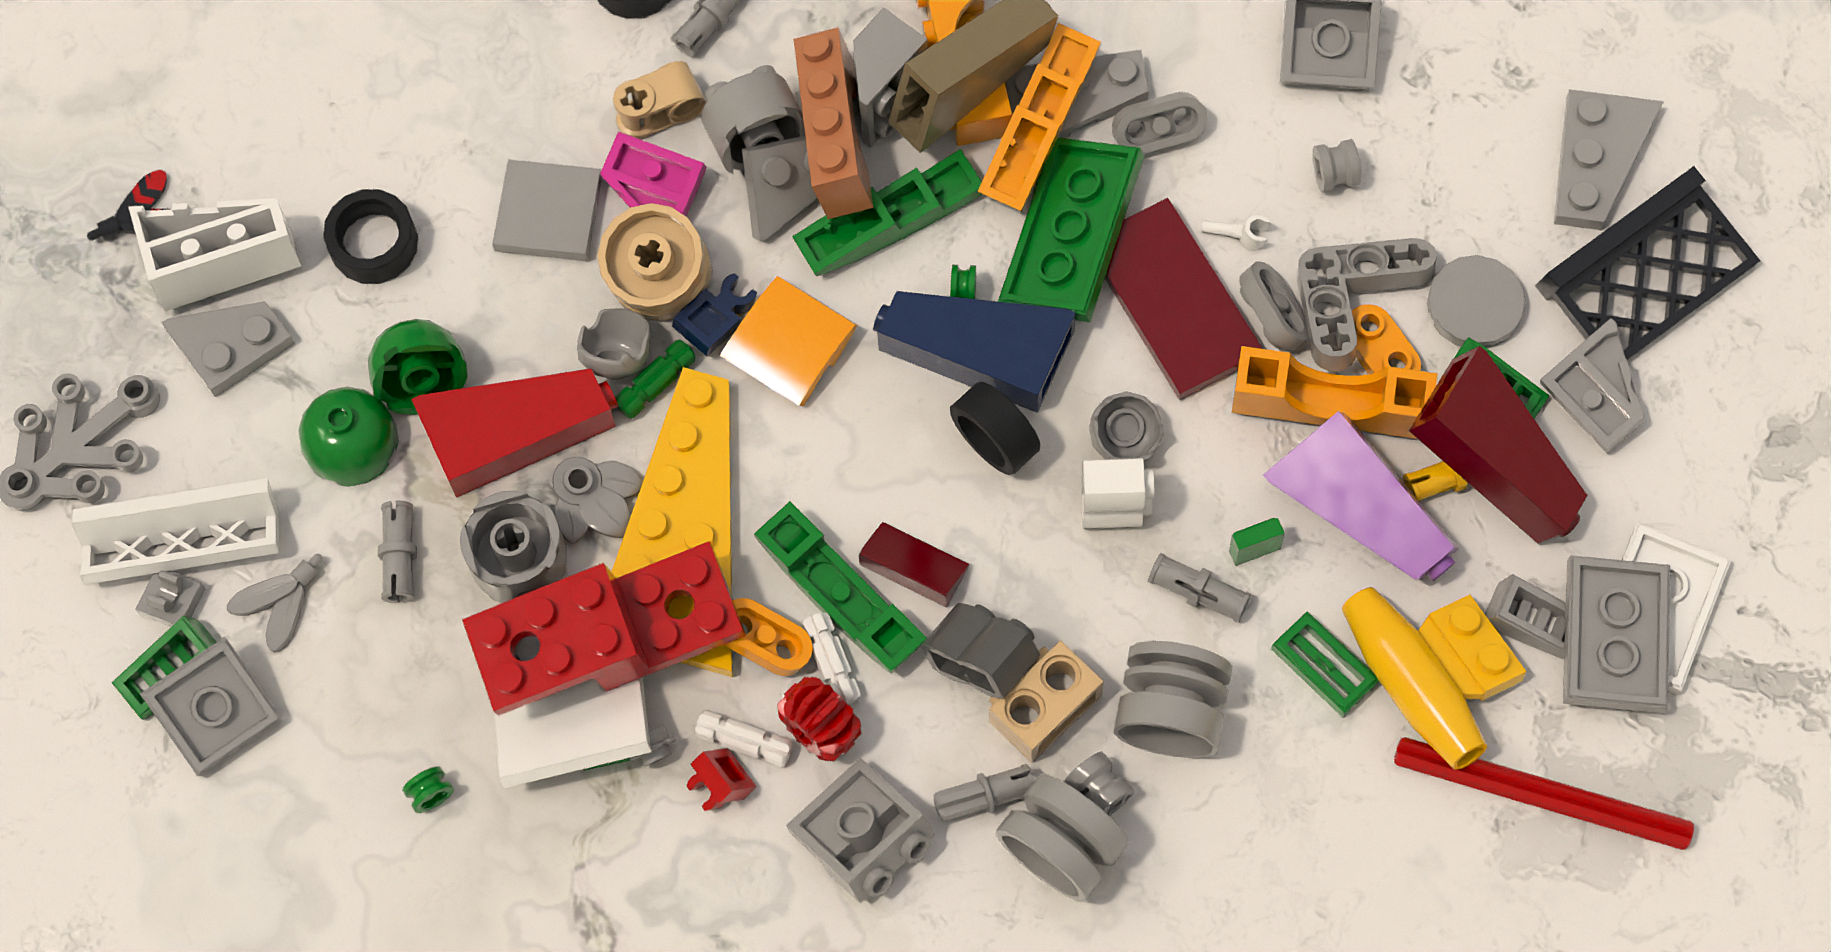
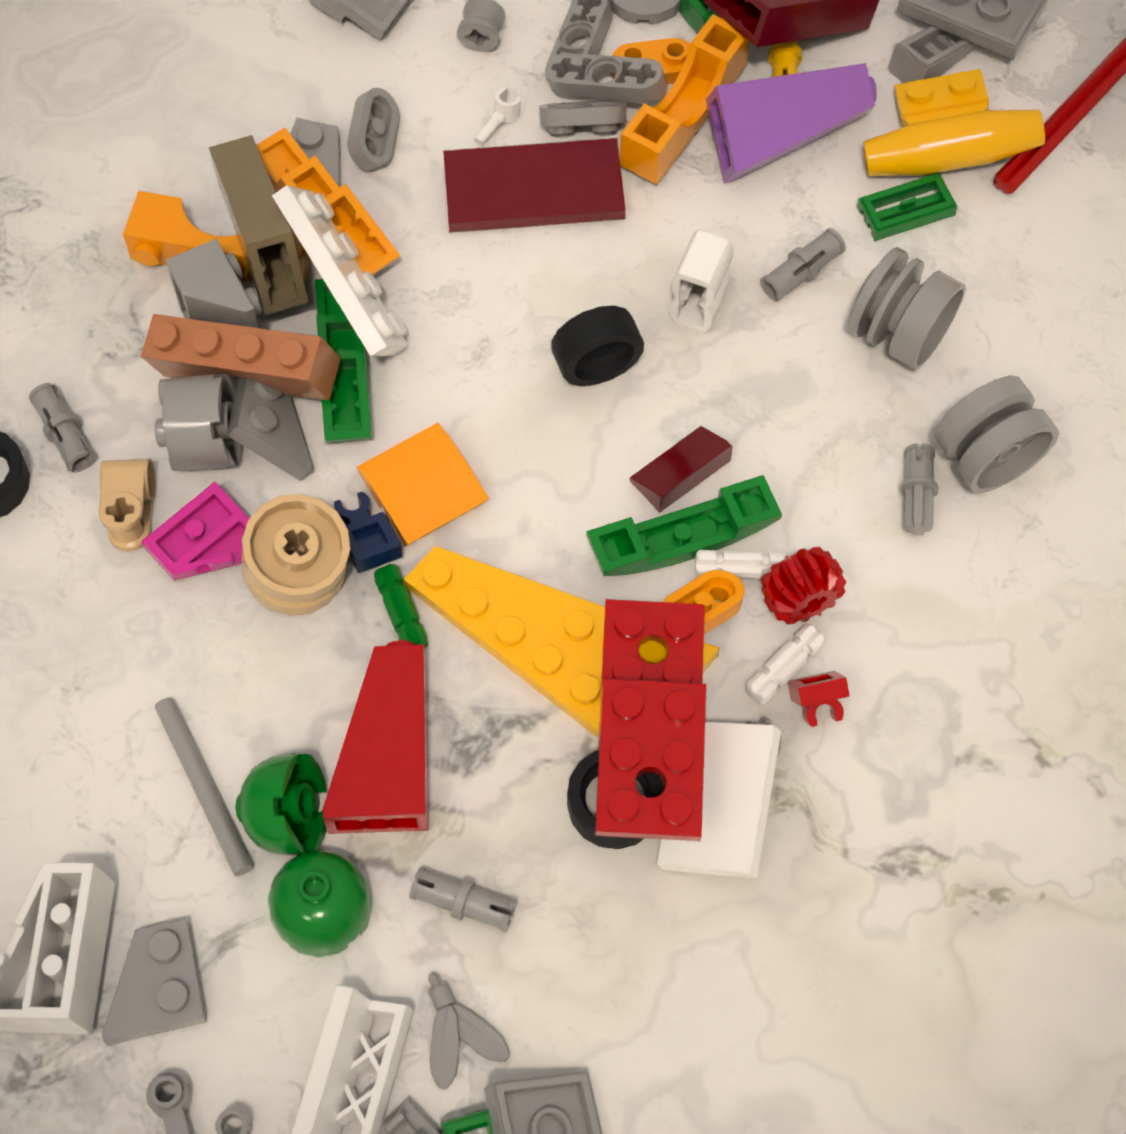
camera: 70 degrees left, 5 degrees down
black tyre [323,189,418,284] -> none
green bush [402,766,454,813] -> none
light grey brick [460,491,567,603] -> none
light grey tile [492,159,602,261] -> none
light grey plate [552,457,643,544] -> none
light grey hair [577,308,650,380] -> none
light grey plate [786,758,935,903] -> none
dark blue slope [873,291,1076,413] -> none
dark grey brick [920,603,1040,699] -> none
green bush [950,264,976,299] -> none
tan brick [989,640,1104,763] -> none
green tile [998,137,1144,322] -> none
light grey wheel [1064,751,1134,816] -> none
light grey hair [1089,391,1164,462] -> none
green tile [1229,517,1285,566] -> none
none -> light grey bar [154,698,253,876]
none -> white plate [272,185,408,356]

